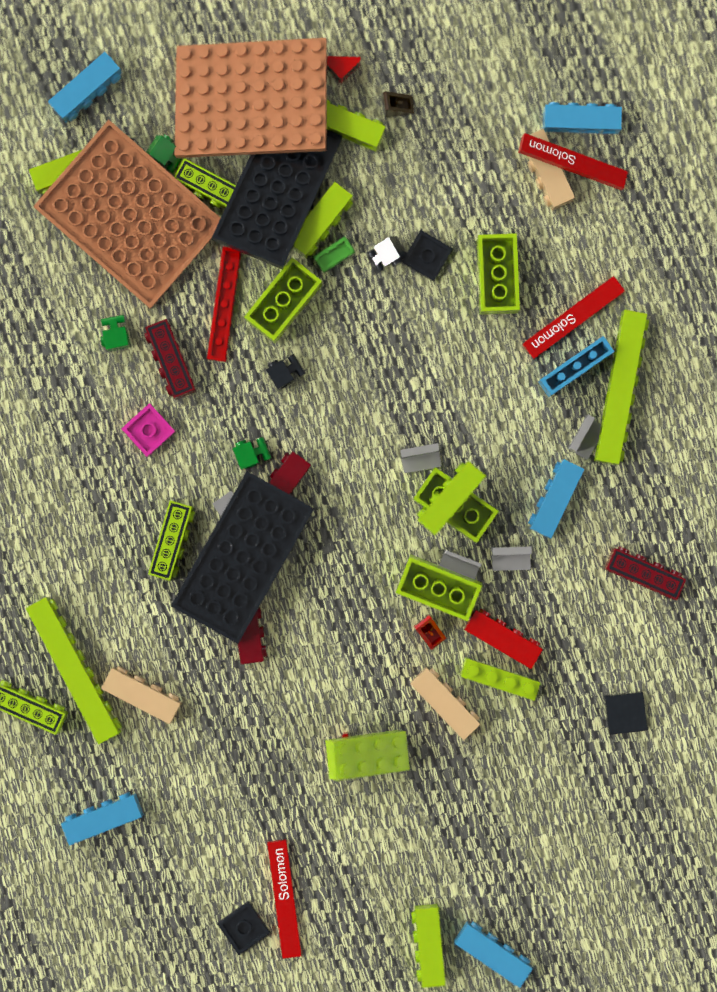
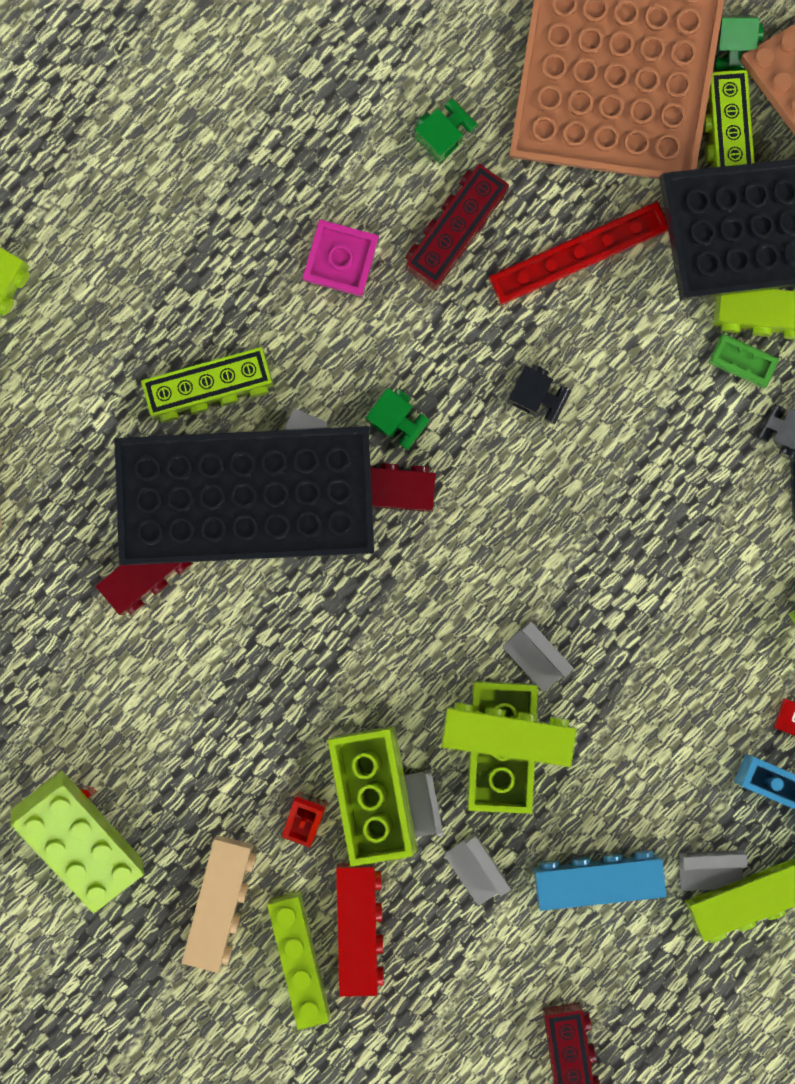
camera: 60 degrees right, 0 degrees up
lime brick [244,257,323,344] -> none

